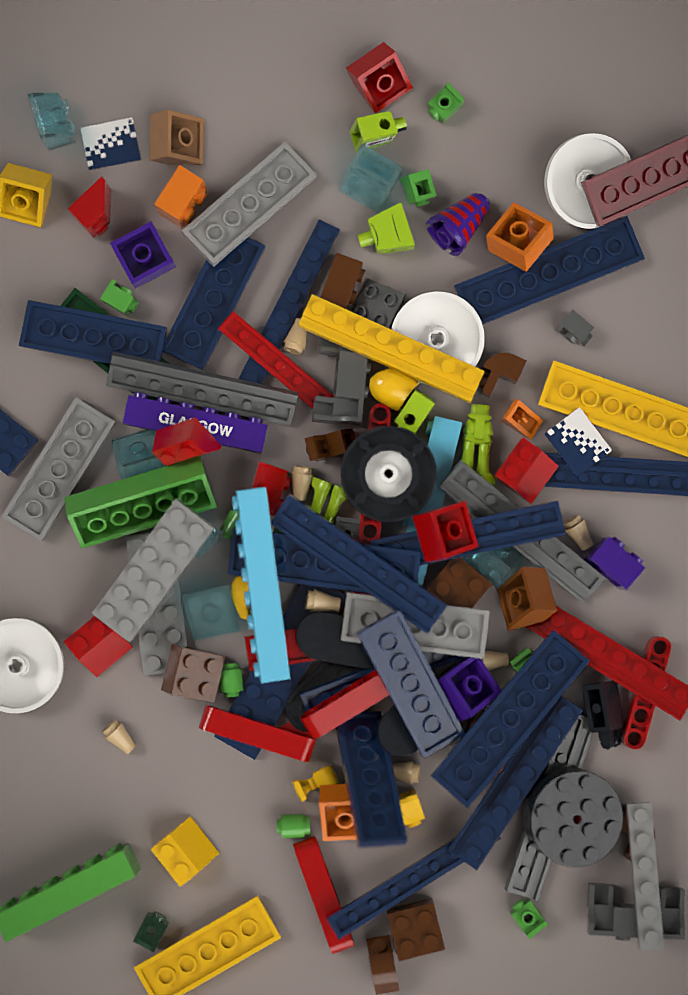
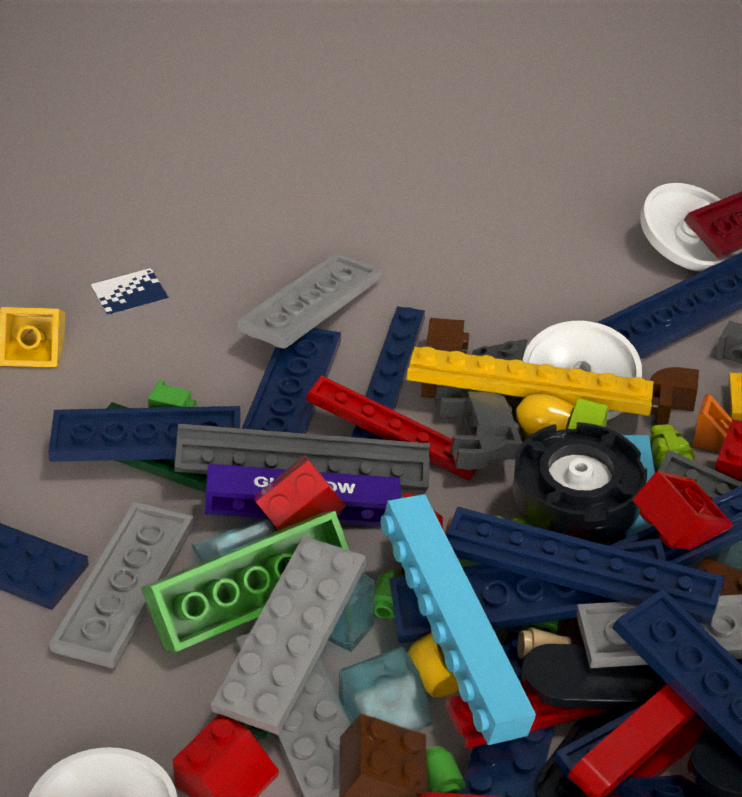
camera: 15 degrees left, 45 degrees down
clear light blue slope [28,93,77,150] -> none
red slope [68,176,111,238] -> none
dark purple brick [110,221,176,289] -> none
medium nougat slope [149,110,204,165] -> none
orange brick [154,165,208,229] -> none
tan cone [283,318,307,355] -> none
reddish brown brick [304,428,355,462] -> none
clear light blue slope [339,144,403,214] -> none
red slope [346,42,413,114] -> none
lime torso [349,111,407,153] -> none
lime torso [357,203,415,254] -> none
bright green brick [399,169,437,207] -> none
dark purple cone [426,193,490,256] -> none
bright green brick [427,82,464,124] -> none
orange brick [486,202,554,272] -> none

